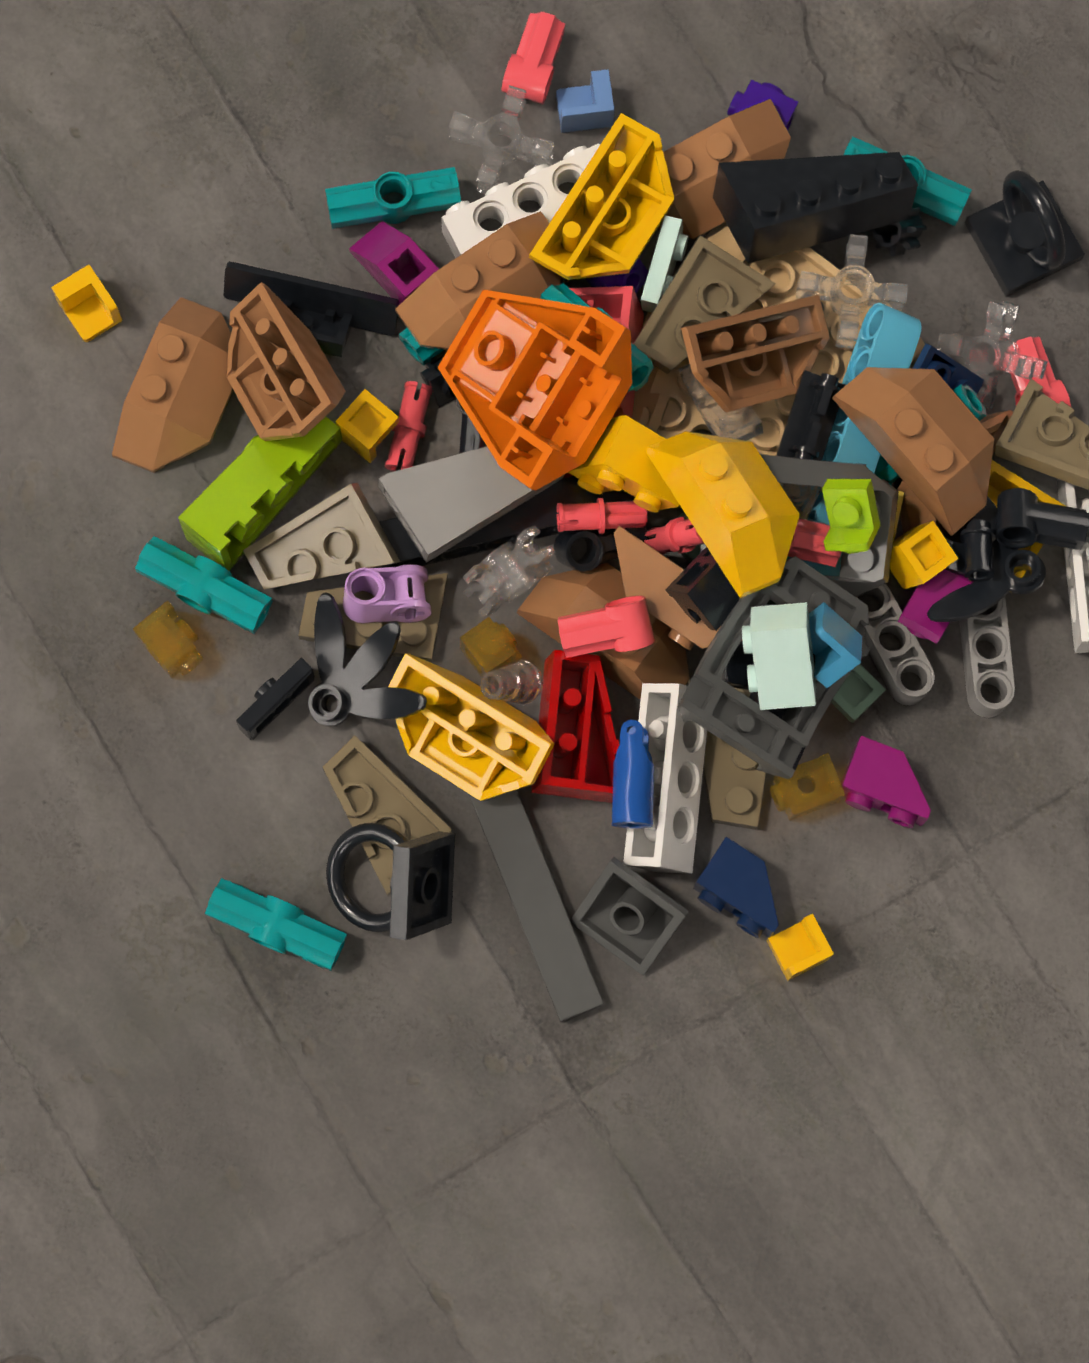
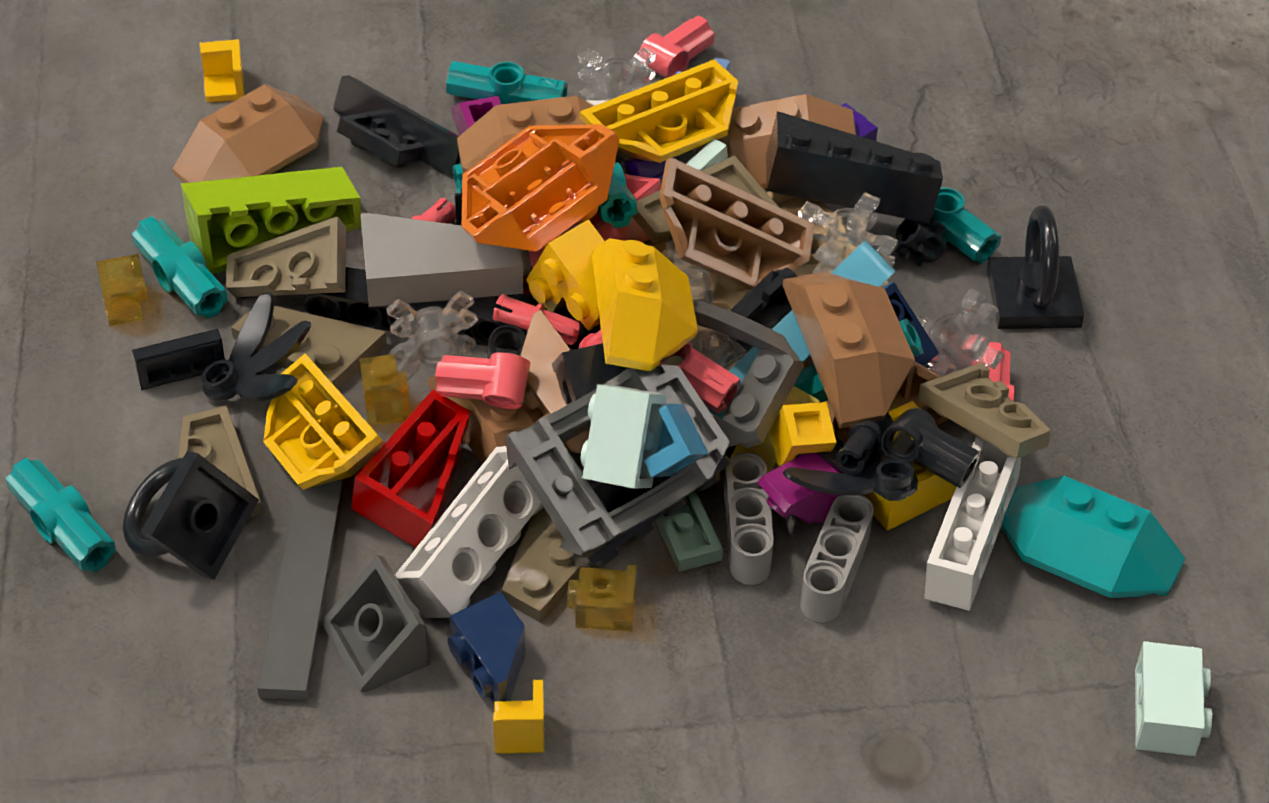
camera: 30 degrees right, 30 degrees down
medium nougat wedge [227,282,346,441] -> none
yellow panel [335,389,399,463] -> none
lavender piece [343,564,431,623] -> none
clear cone [480,660,543,705] -> none
blue piece [612,720,654,829] -> none
lime bracket [822,479,881,554] -> none
magenta slope [837,736,931,828] -> none

